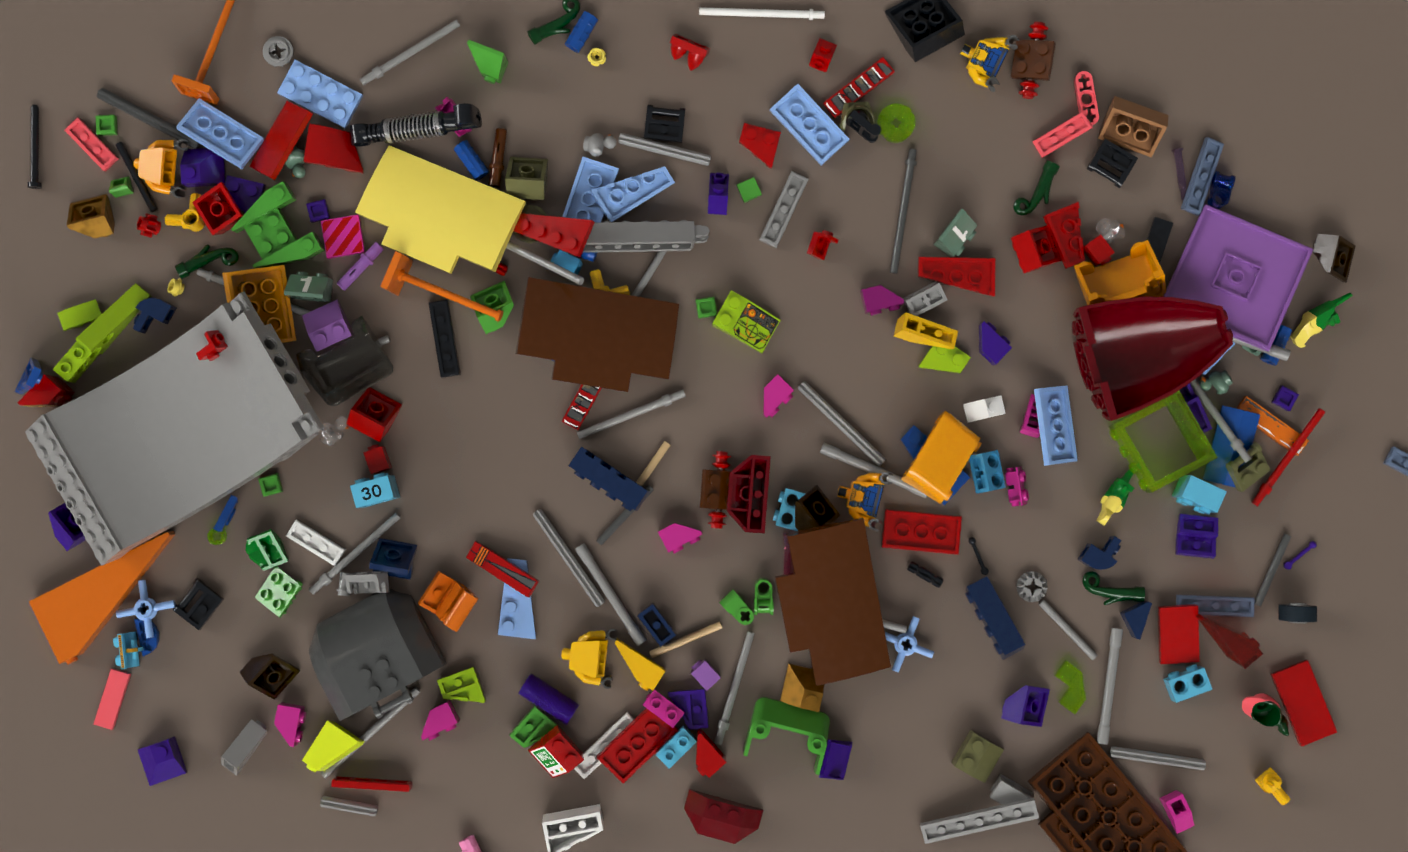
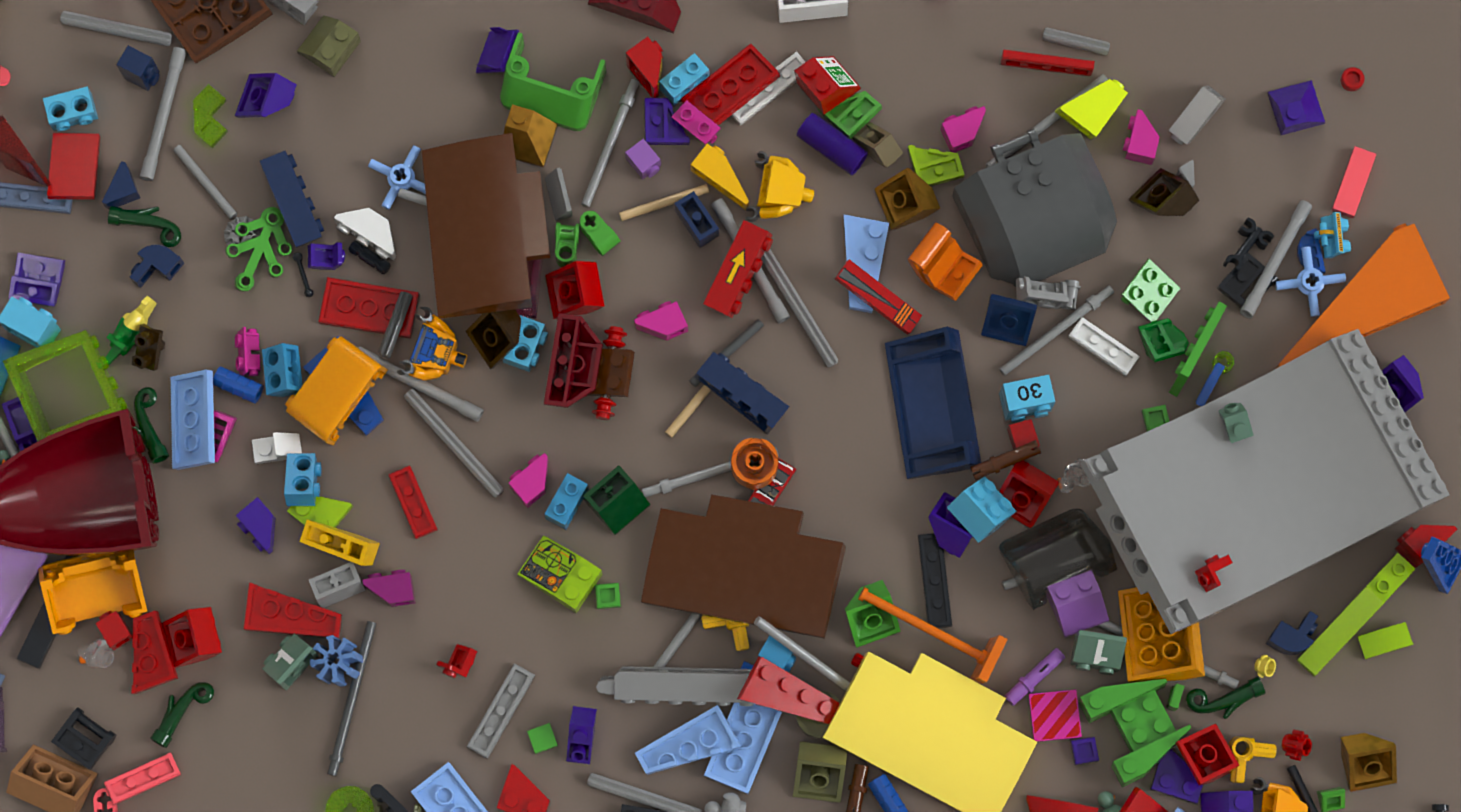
camera: 175 degrees left, 10 degrees down
none -> dark blue brick [116,45,160,91]
none -> dark brown hips [131,324,165,371]
none -> dark green plant [133,387,169,464]
none -> blue axle [213,366,264,404]
none -> bright green plant [225,207,292,292]
none -> dark azure brick [284,453,322,506]
none -> dark purple bracket [308,242,345,270]
none -> medium blue gear [310,635,363,687]
none -> white slope [334,208,396,261]
none -> dark grey axle [378,291,412,358]
none -> red tile [389,465,438,539]
none -> dark azure brick [544,473,589,530]
none -> light grey slope [545,168,572,220]
none -> red slope [545,261,605,319]
none -> dark green slope [583,465,650,535]
none -> red brick [703,220,773,318]
none -> orange brick [731,438,779,490]
none -> dark tan slope [852,122,903,168]
none -> pearl gold slope [874,168,941,230]
none -> dark blue slope [885,326,981,479]
none -> dark purple slope [928,492,973,558]
none -> medium azure brick [947,477,1016,543]
none -> reddish brown pin [970,440,1041,481]
none -> bright green tile [1166,684,1185,711]
none -> bright green wing [1169,301,1227,397]
none -> light grey slope [1176,160,1195,188]
none -> sand green bracket [1219,403,1254,443]
none -> black bar [1223,217,1274,274]
none -> light grey piece [1240,200,1312,318]
none -> red tile [1340,67,1365,91]

